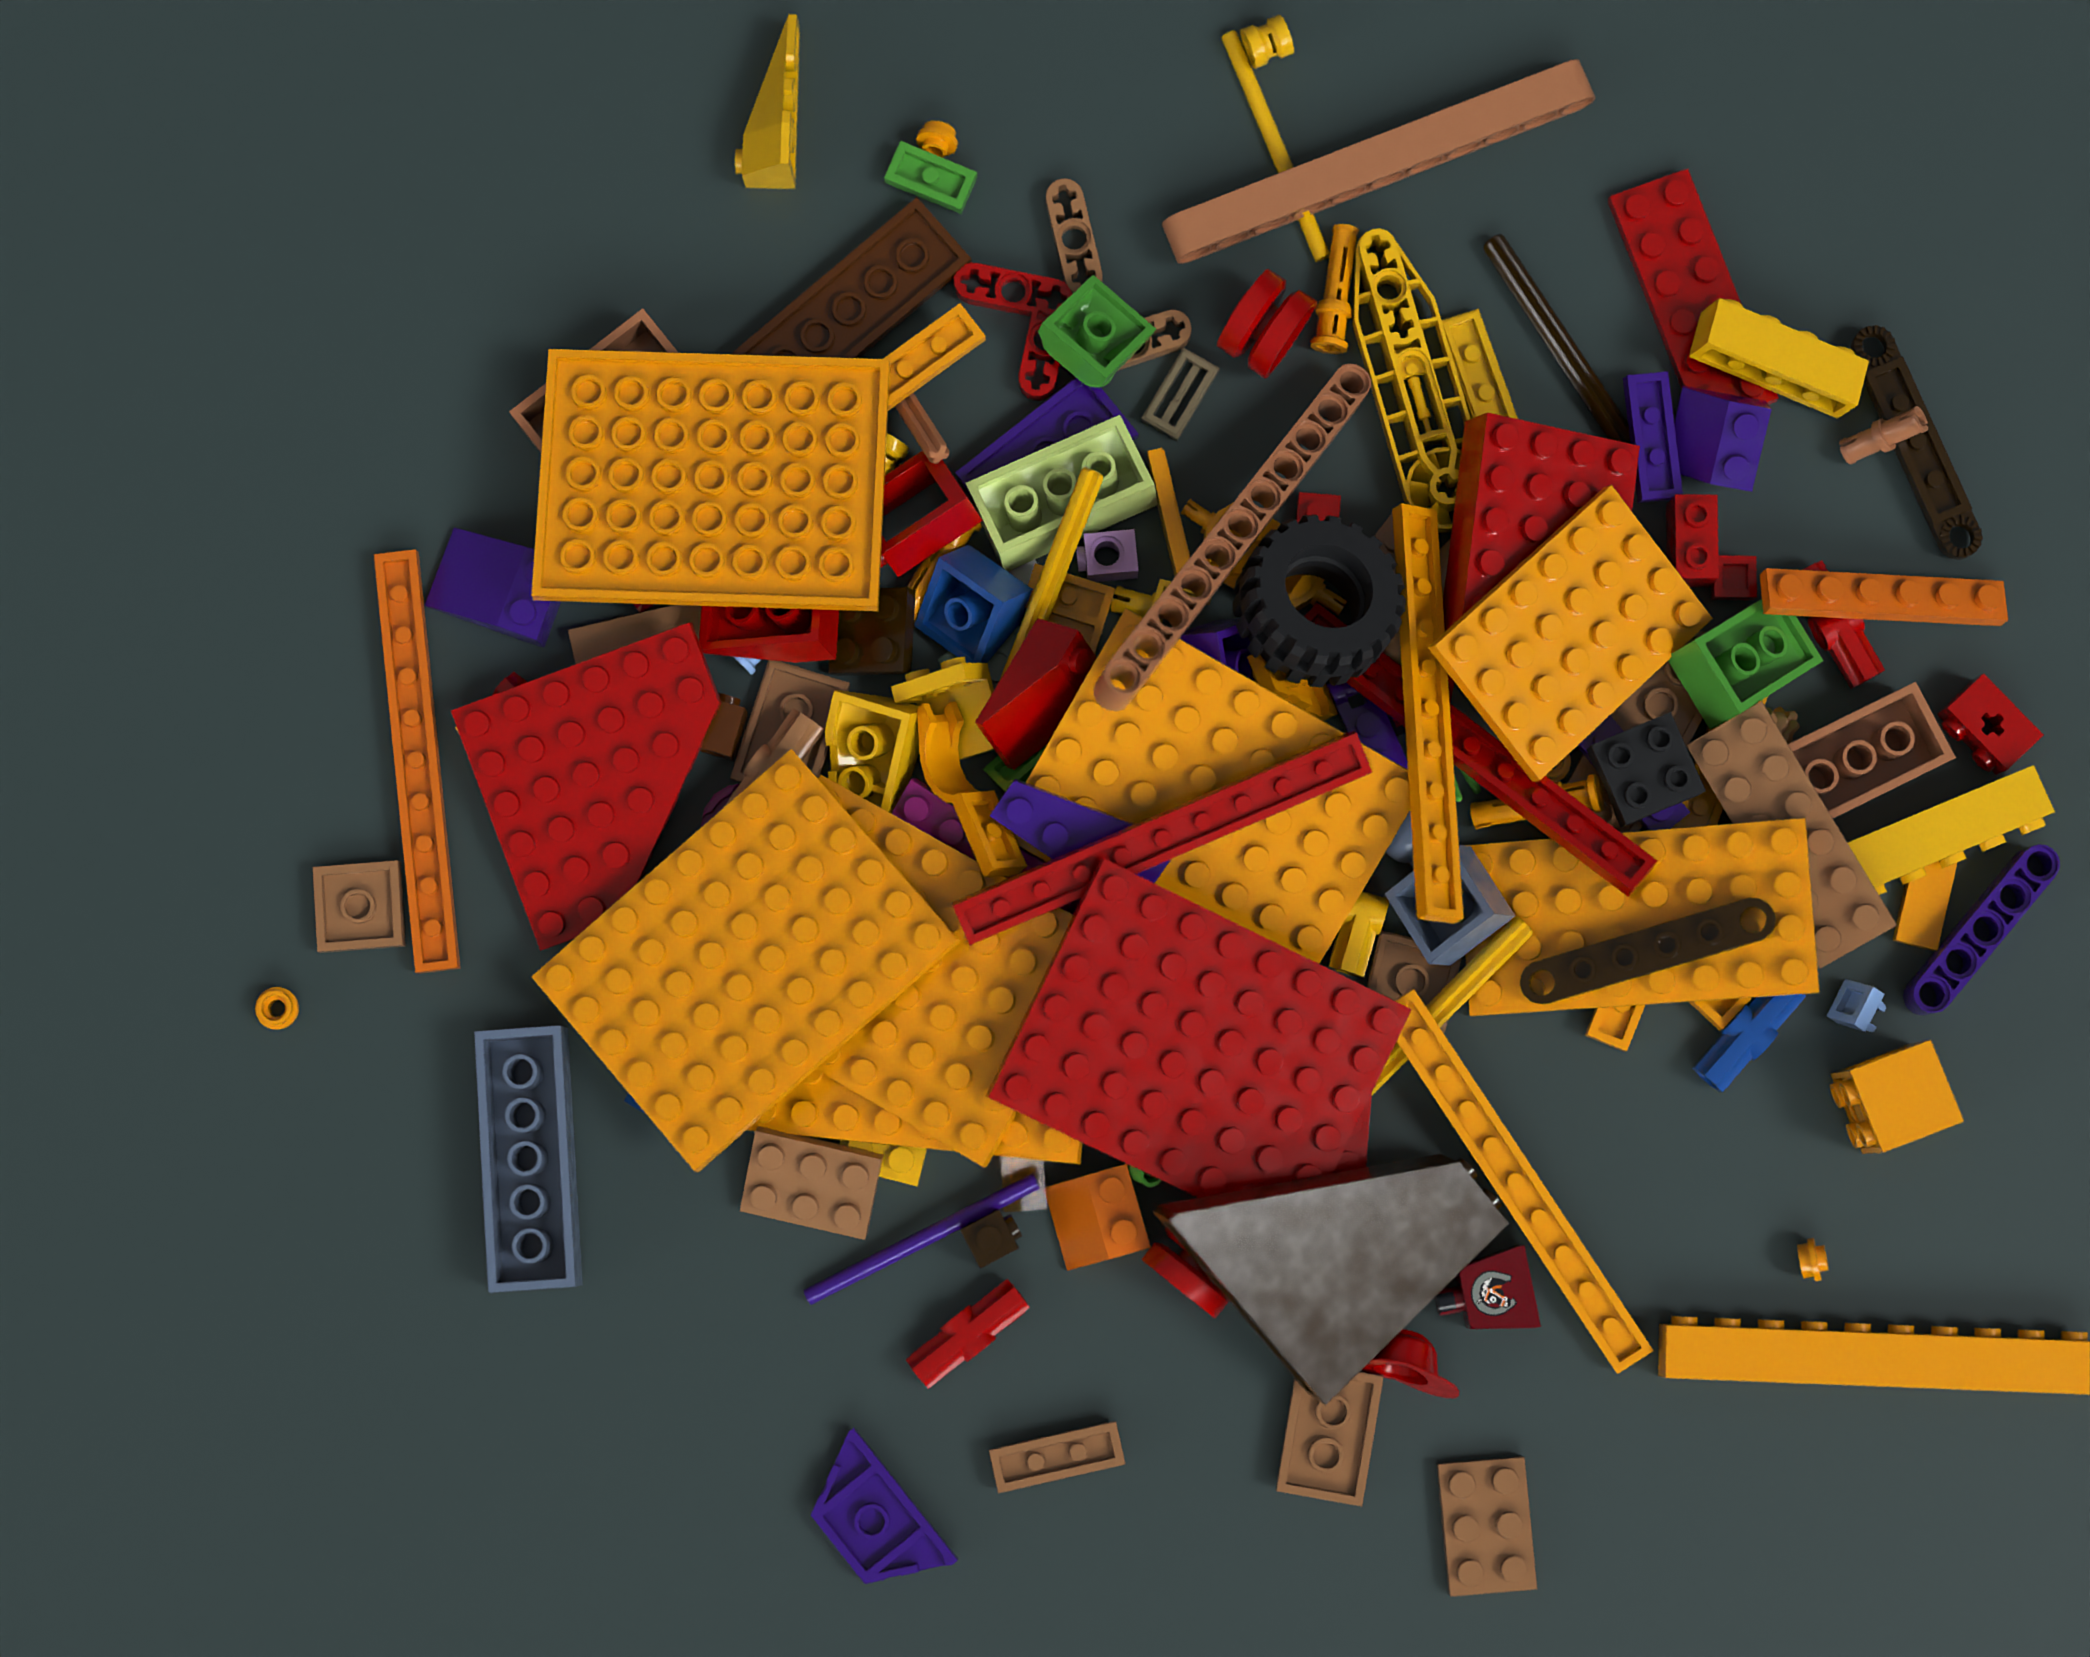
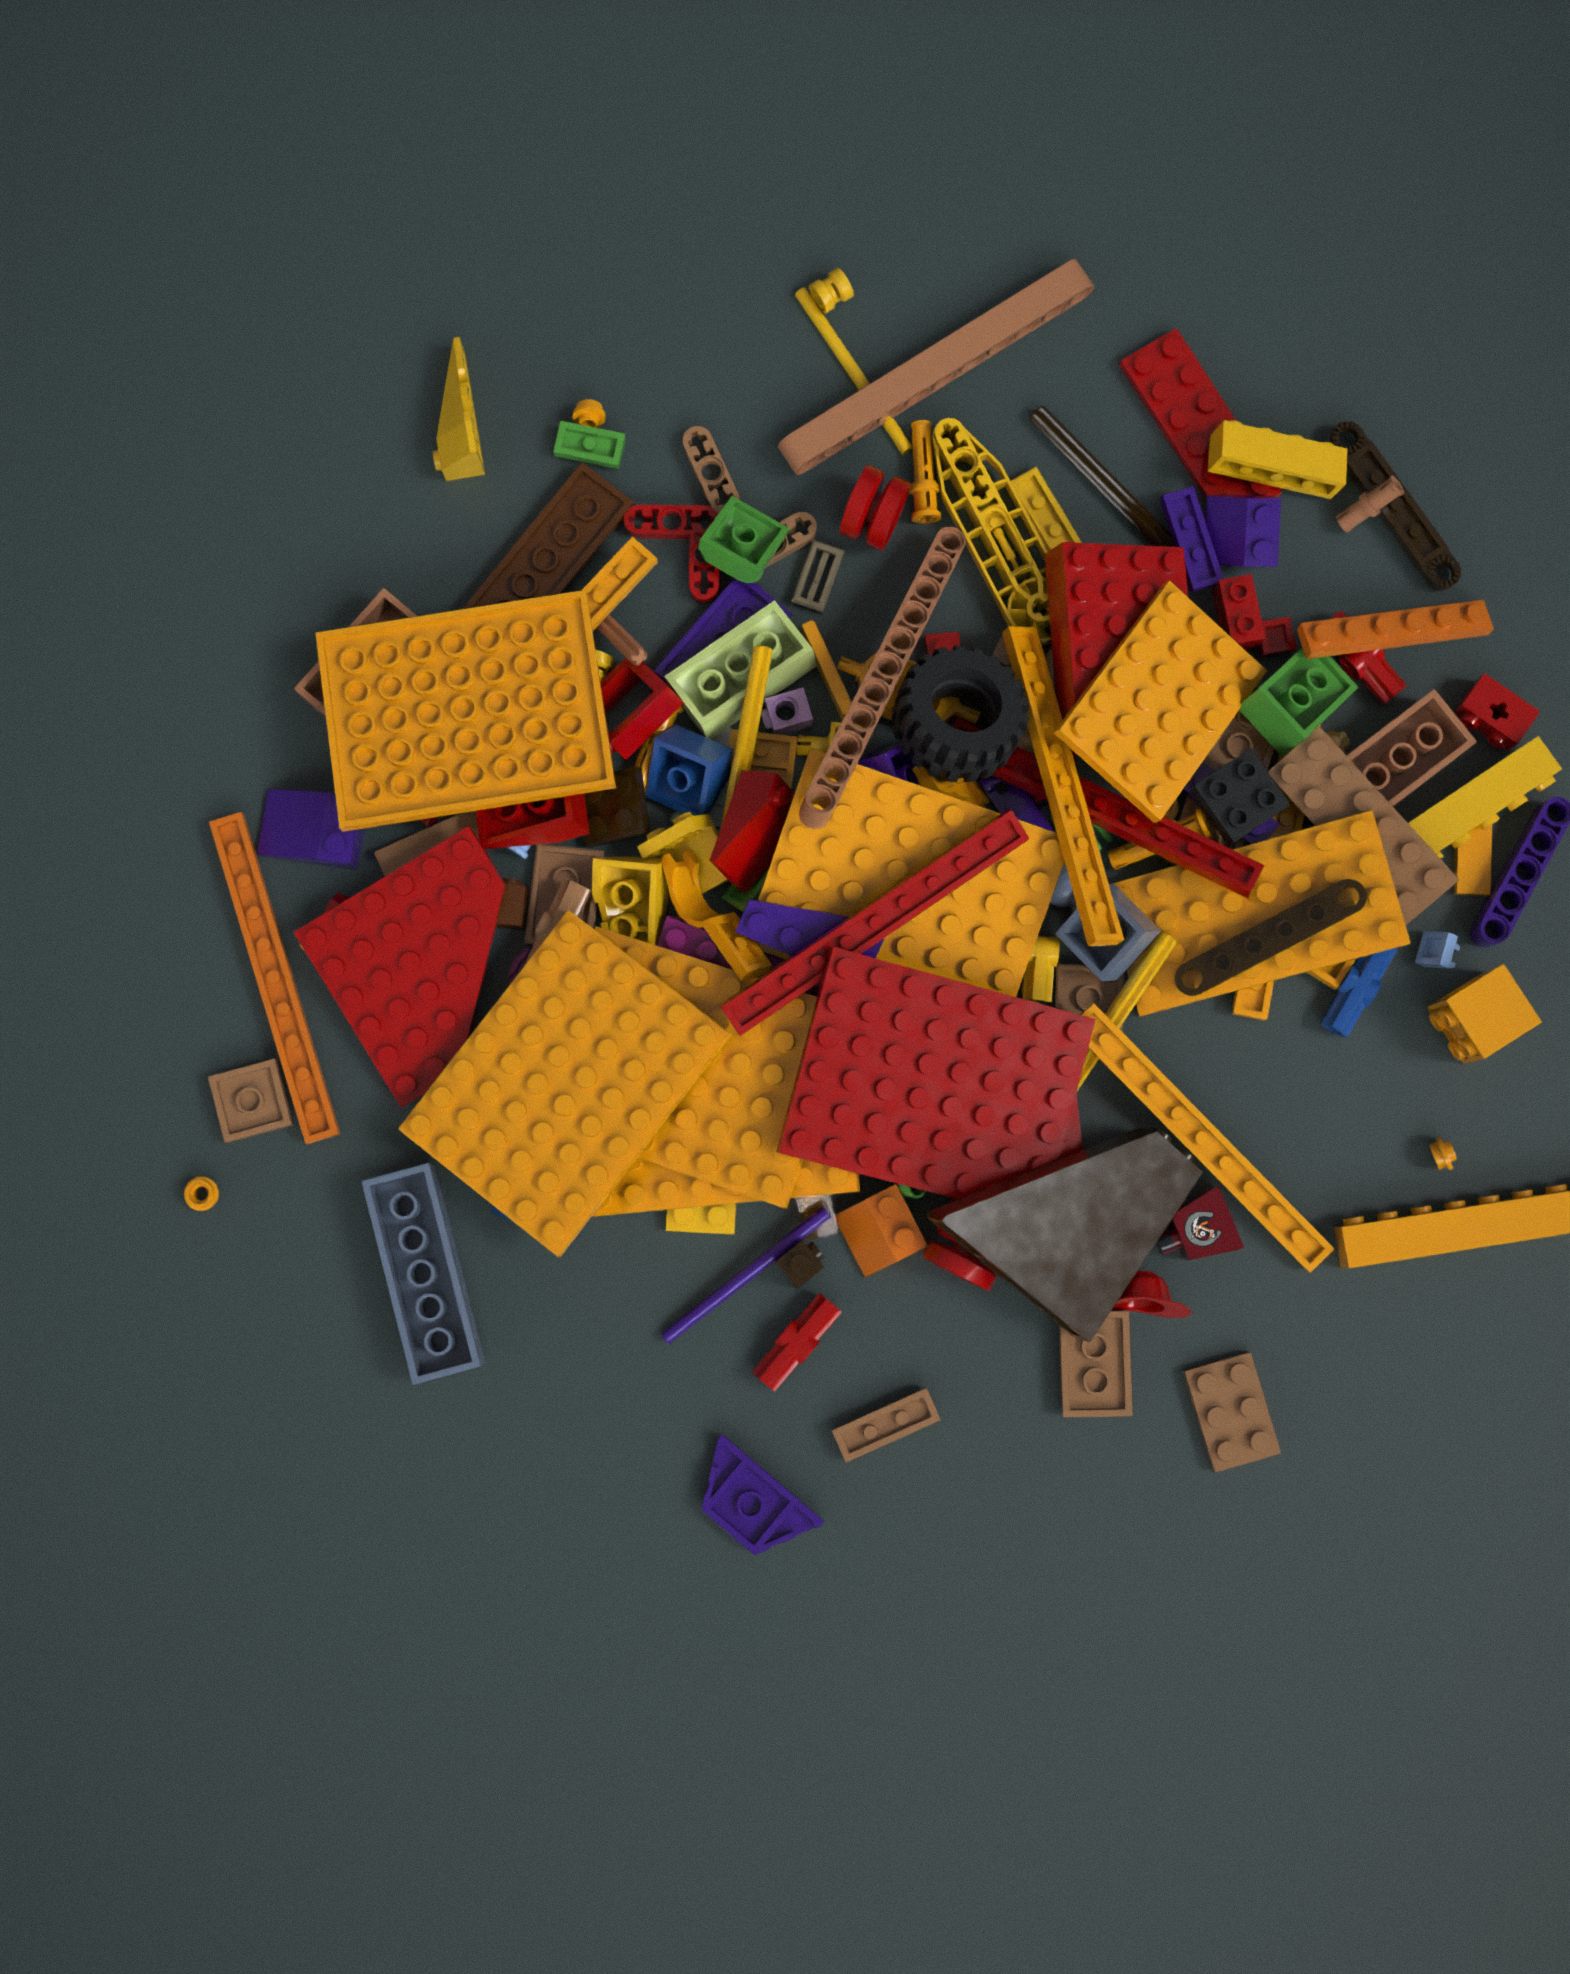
camera: 15 degrees left, 0 degrees up
medium nougat plate [740,1126,884,1240] -> none

